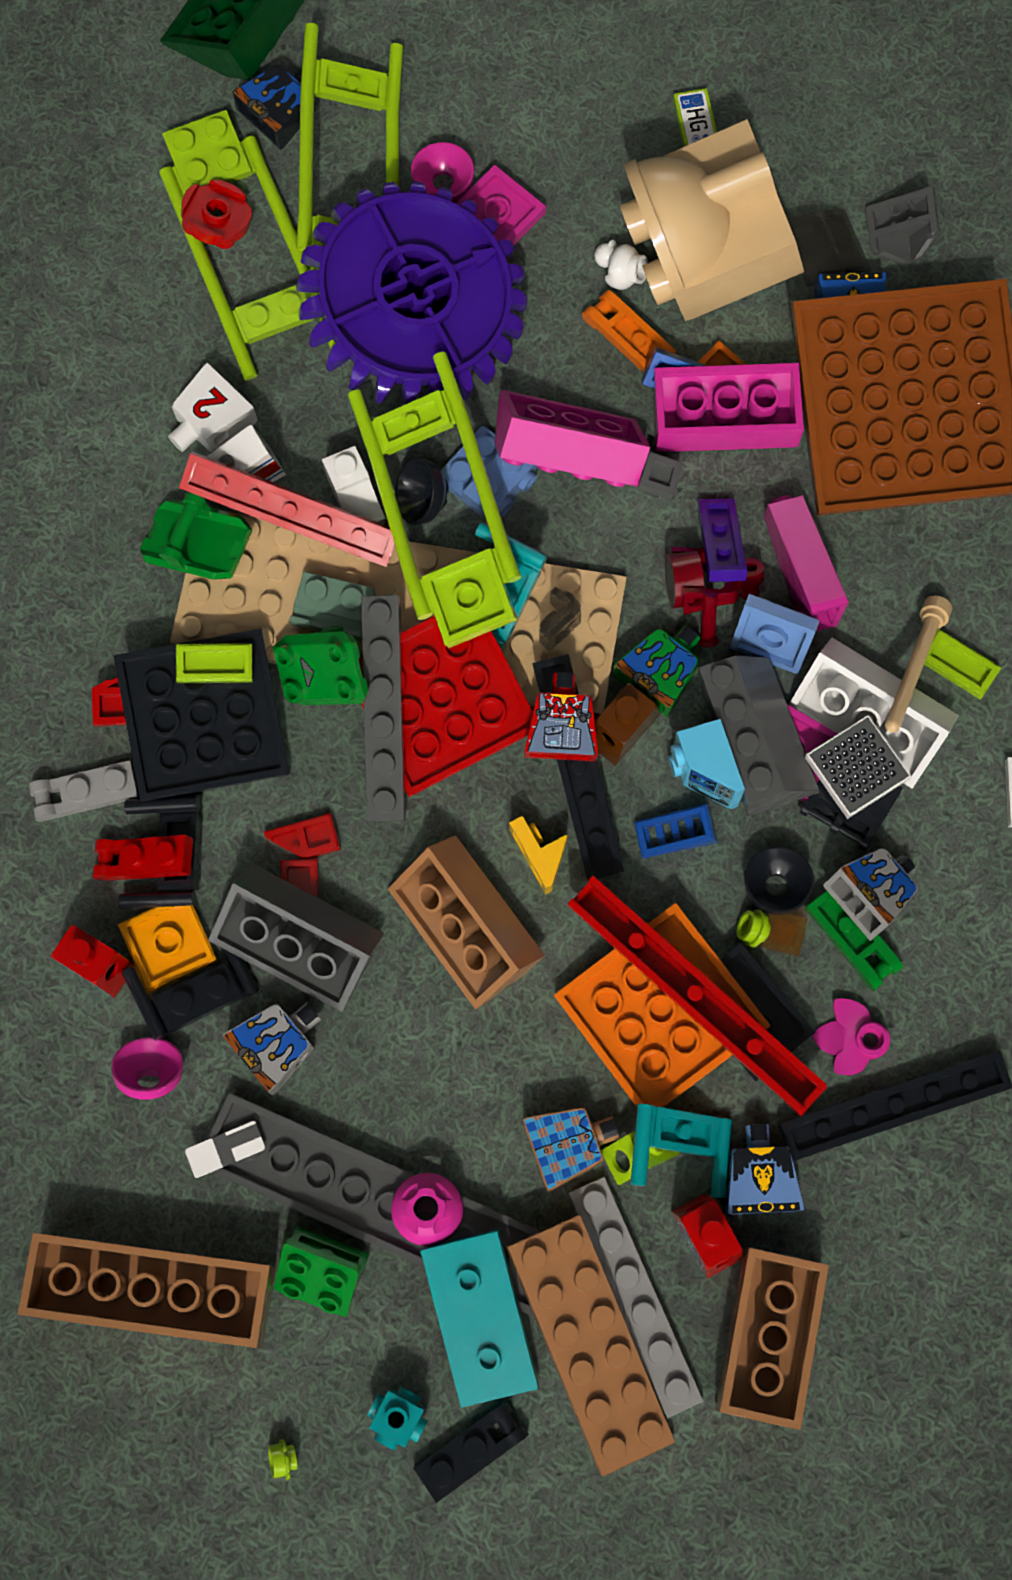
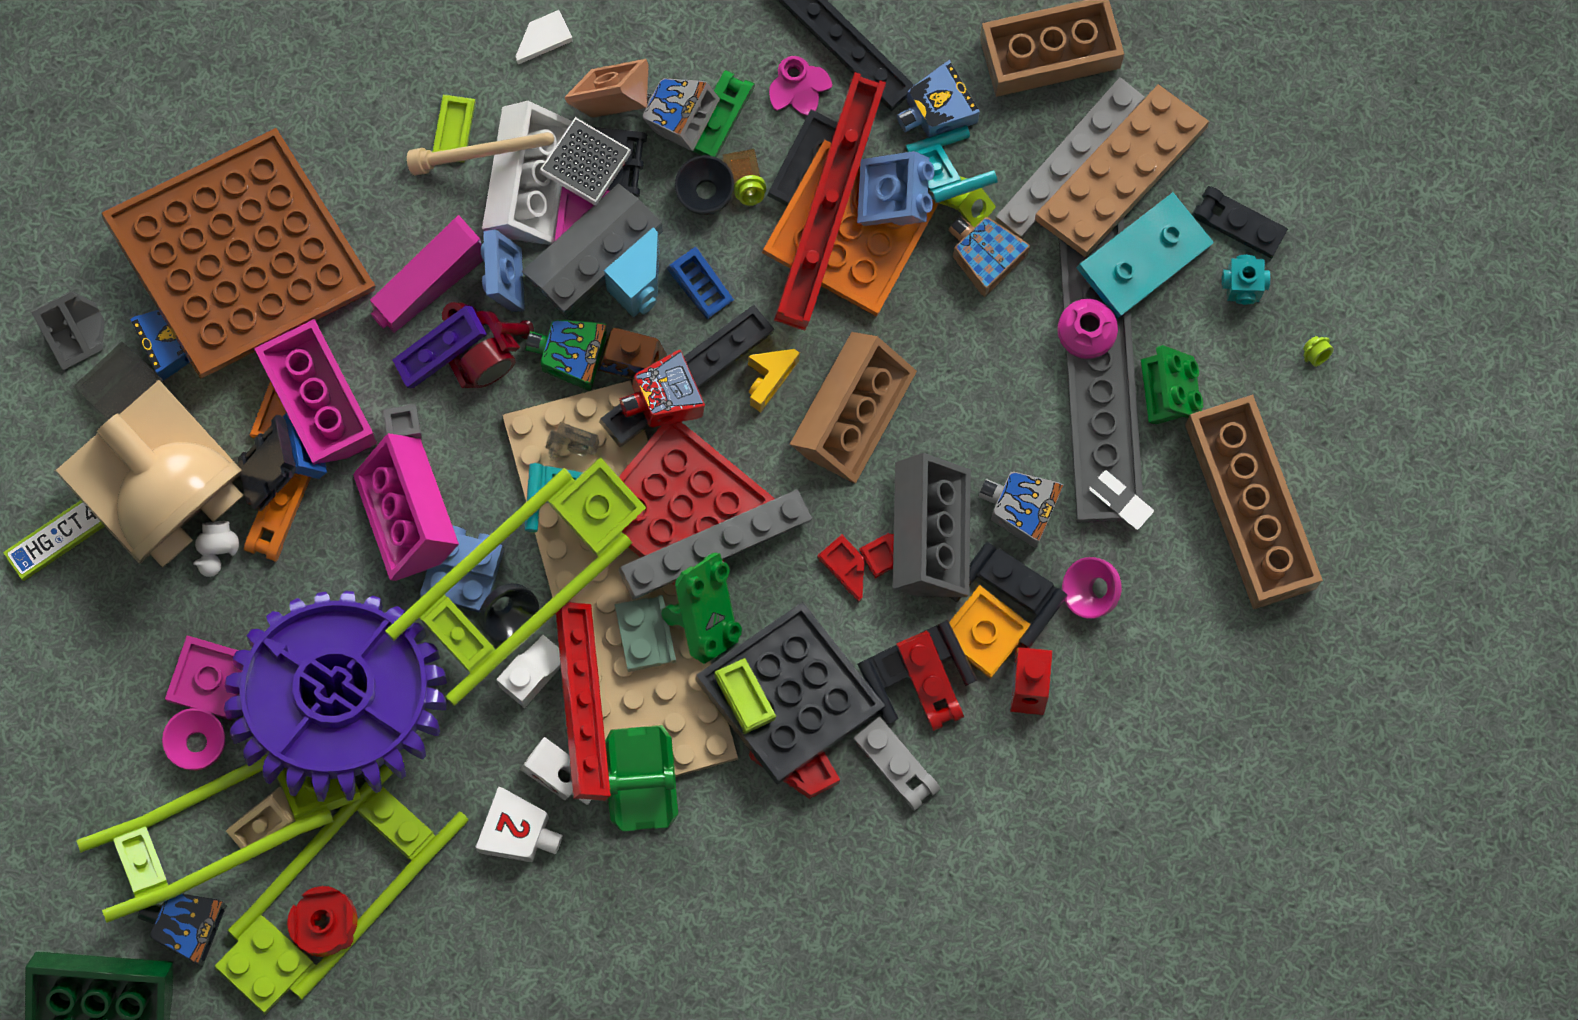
camera: 120 degrees left, 0 degrees up
red torso [671,1193,743,1279] -> none
none -> tan slope [226,787,295,849]
none -> black plate [238,415,296,511]
none -> nougat slope [565,59,648,117]
none -> medium blue plate [857,151,934,226]

